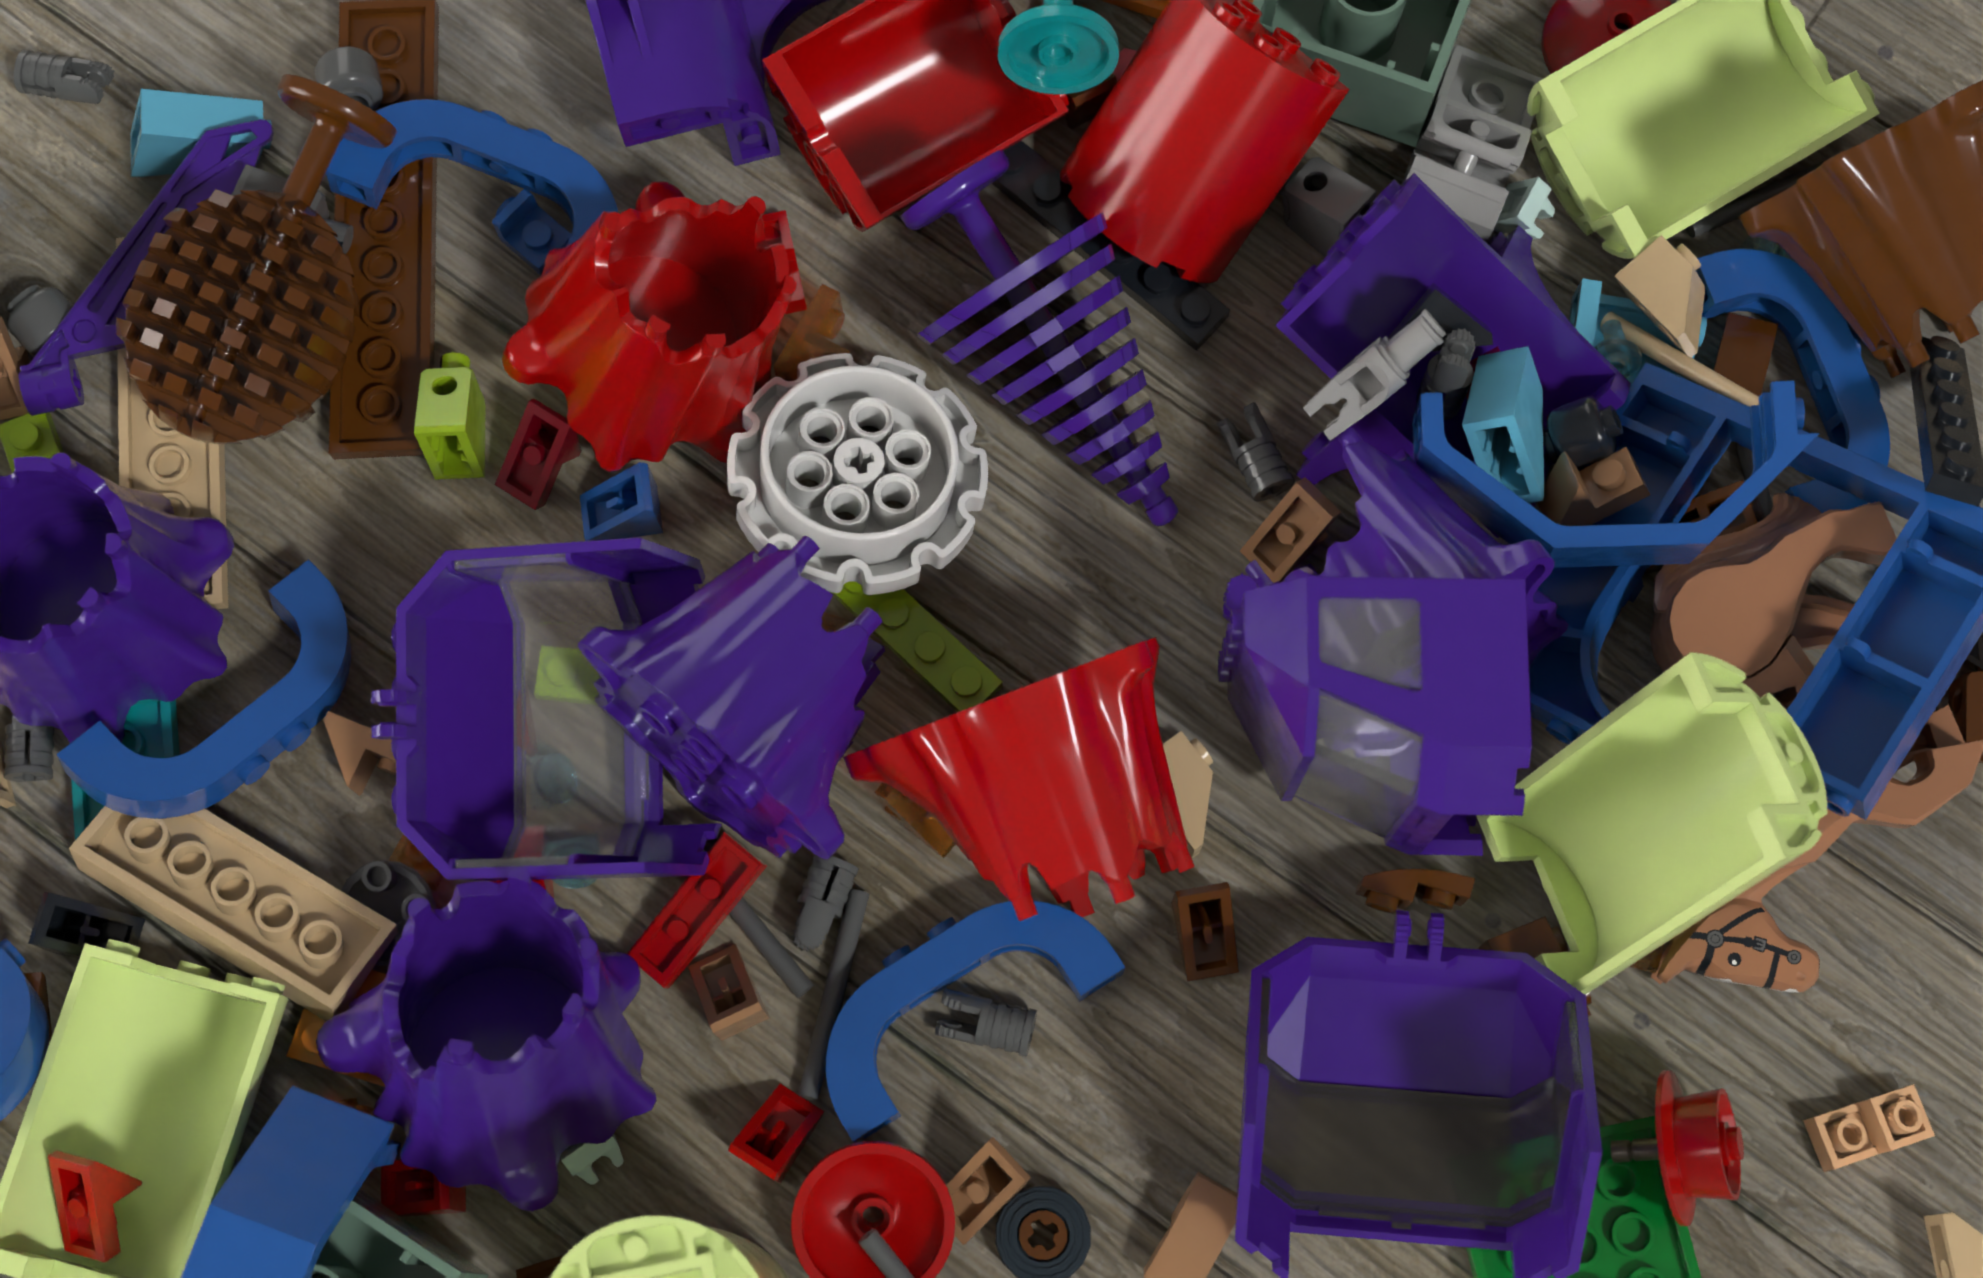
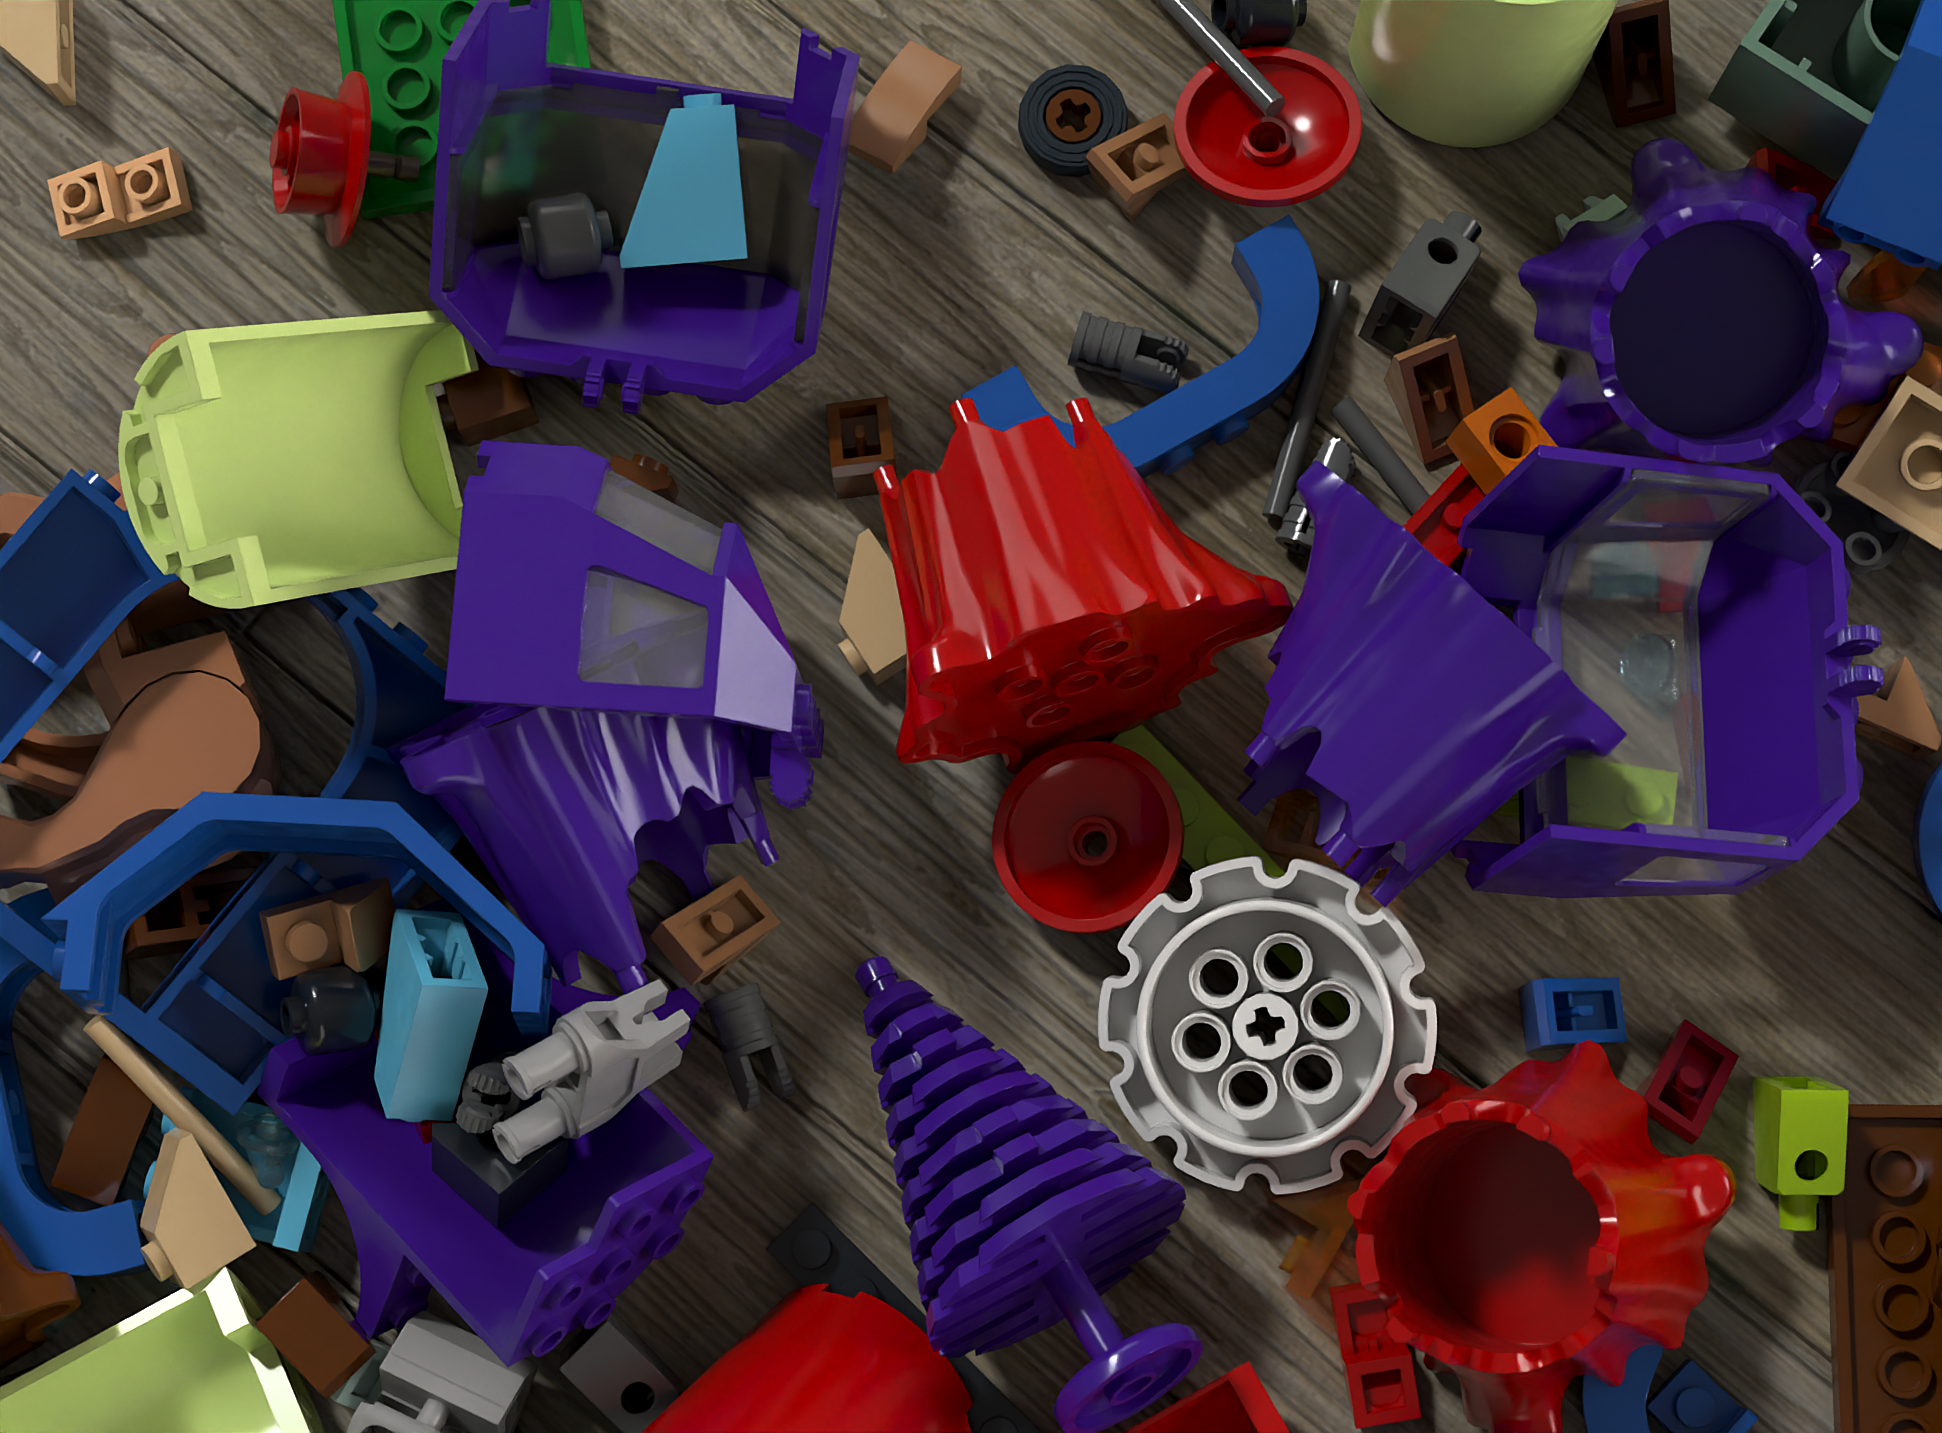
camera: 175 degrees left, 5 degrees up
red slope [727,1084,824,1184] -> none
none -> reddish brown slope [255,1270,377,1399]
none -> dark grey head [517,192,613,280]
none -> medium azure slope [620,93,749,268]
none -> red dish [992,741,1184,934]
none -> dark grey torso [1358,211,1482,357]
none -> orange brick [1445,387,1558,495]

